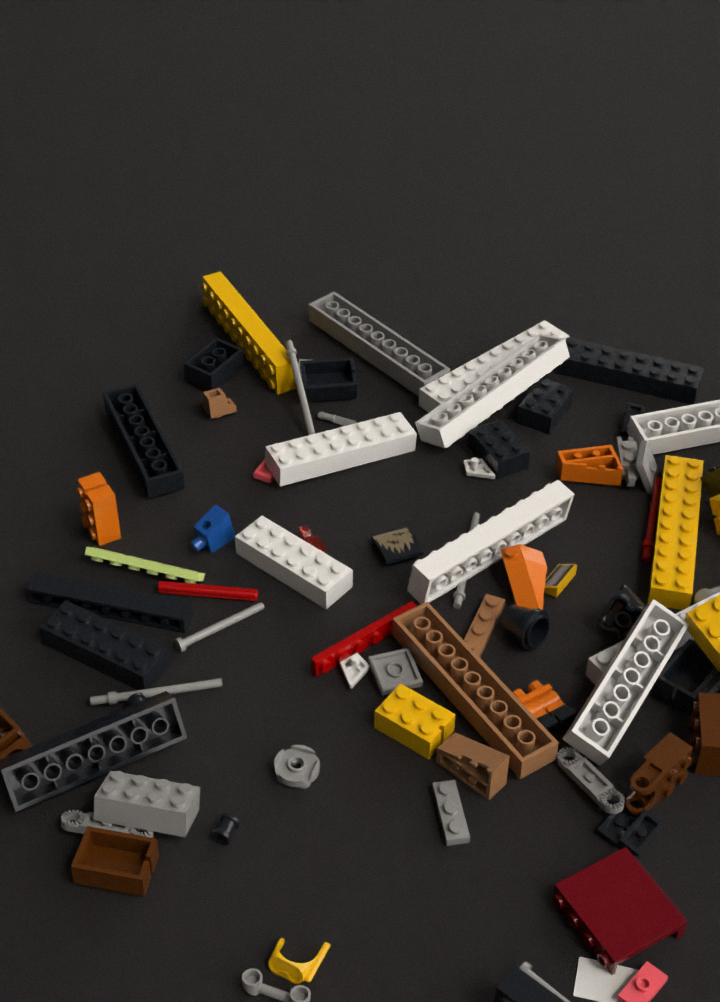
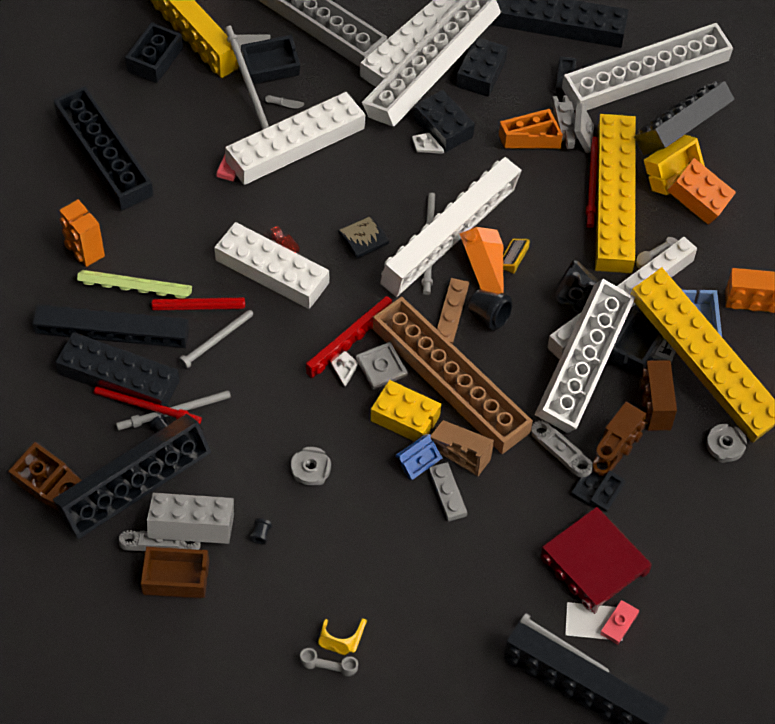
camera: 10 degrees left, 15 degrees up
blue torso [190,504,235,553] -> none
medium nougat brick [202,388,237,419] -> none
orange hips [512,680,577,736] -> none
none -> red bar [94,386,202,424]
none -> plate [396,434,442,480]

